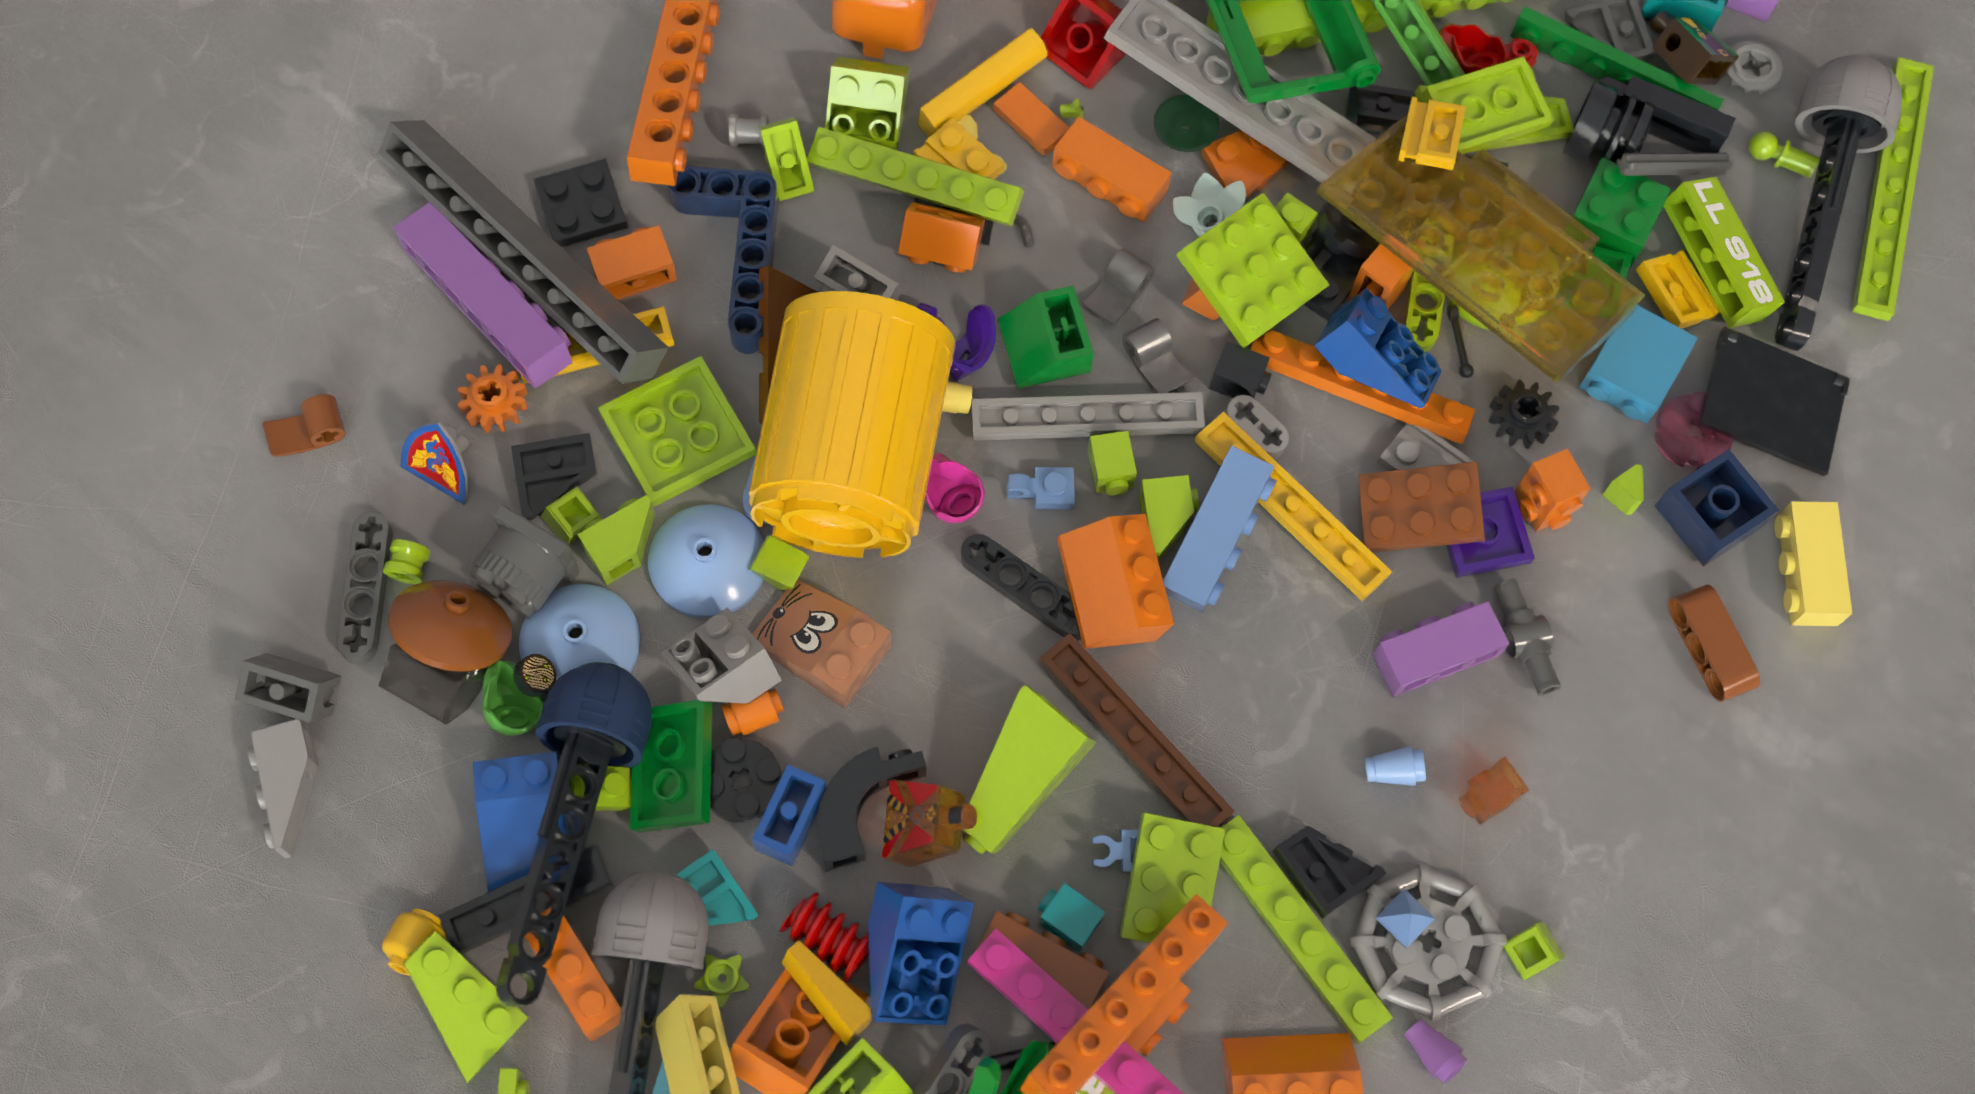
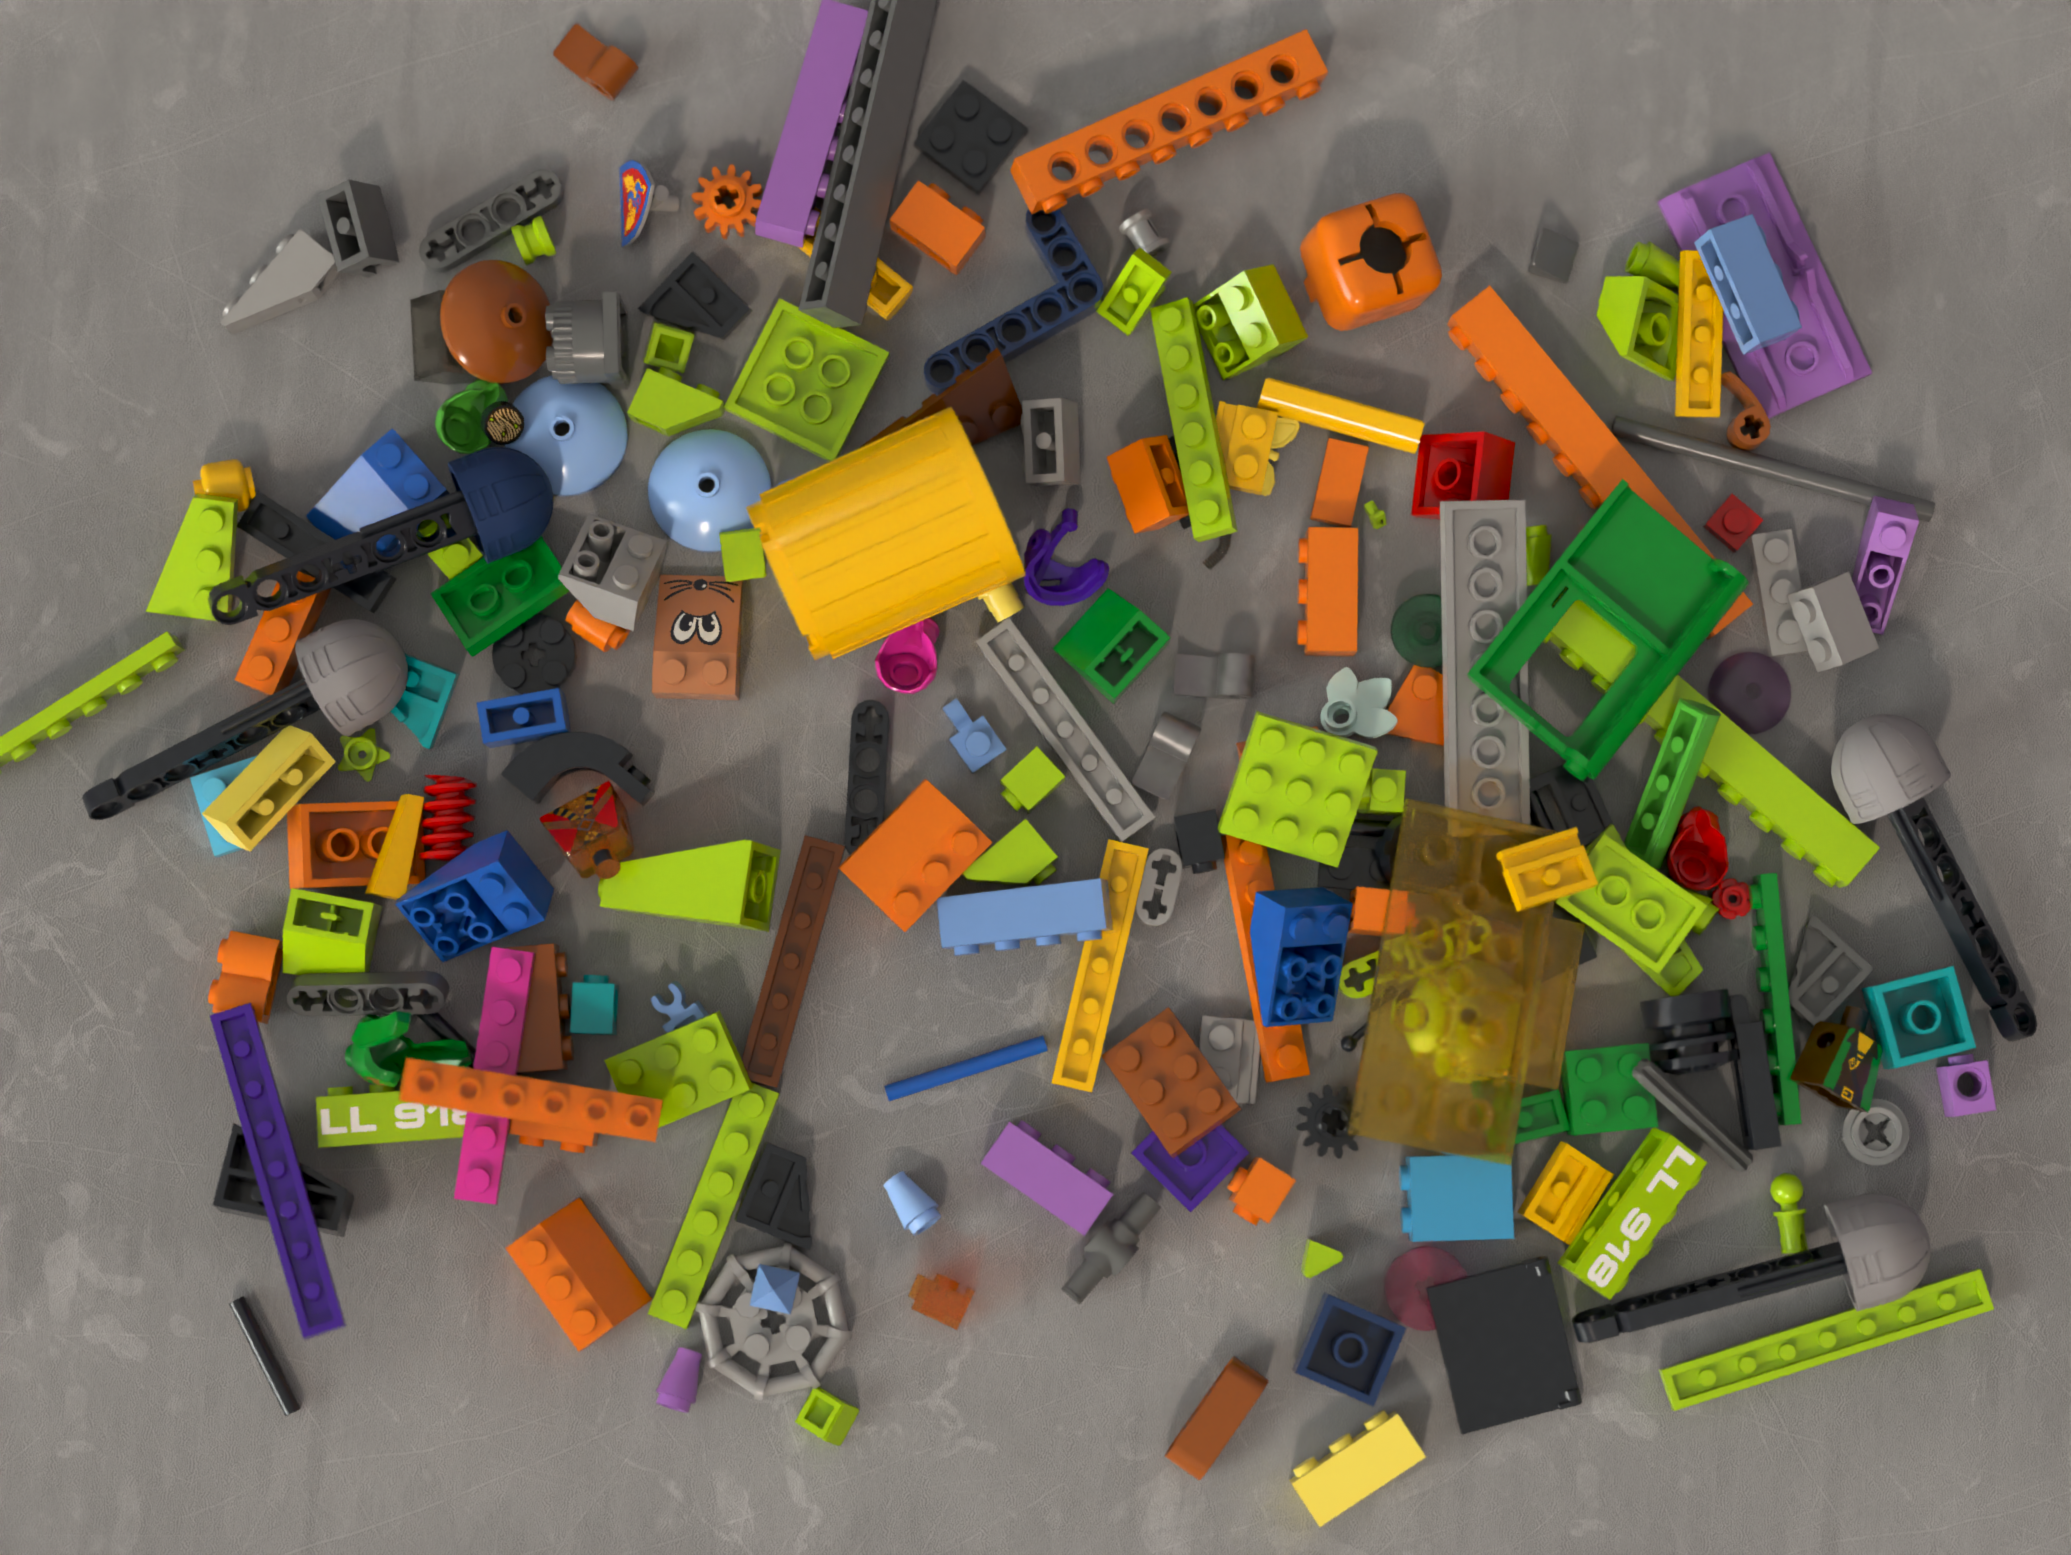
camera: 60 degrees right, 15 degrees up
none -> blue bar [884,1035,1048,1102]

